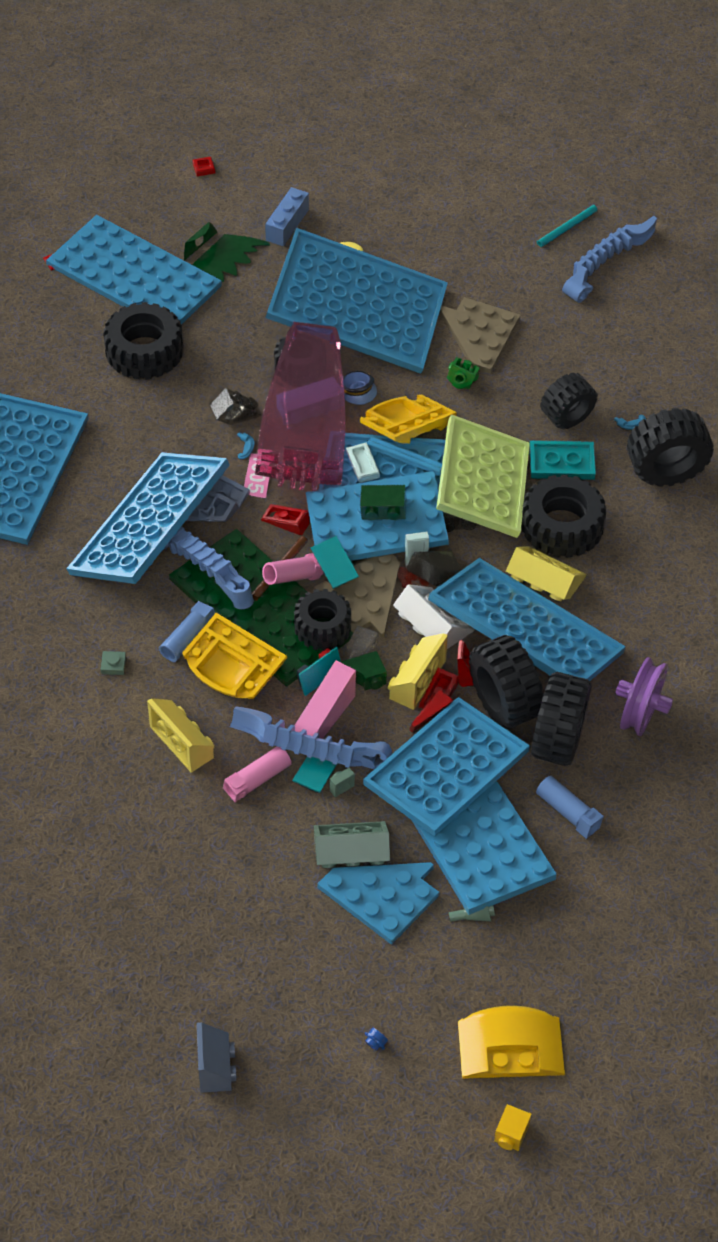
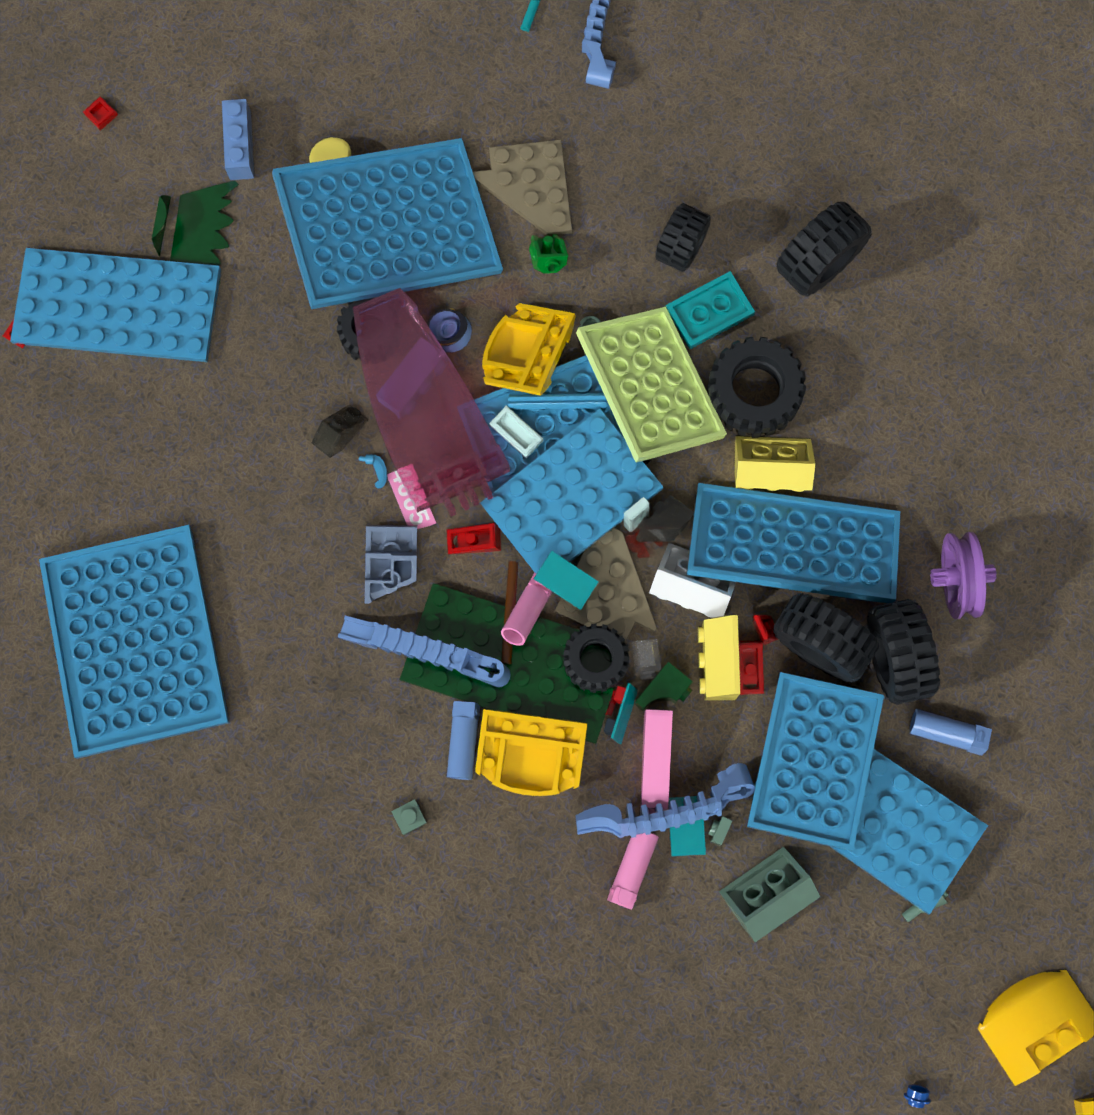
camera: 25 degrees left, 25 degrees up
dark azure plate [66,452,230,584] -> none
black tyre [103,302,183,380] -> none
light yellow slope [147,699,214,773] -> none
dark azure wing [317,862,439,945] -> none
dark green brick [360,485,407,520] -> none
red slope [410,690,453,733] -> none
dark azure piece [614,415,646,430] -> none

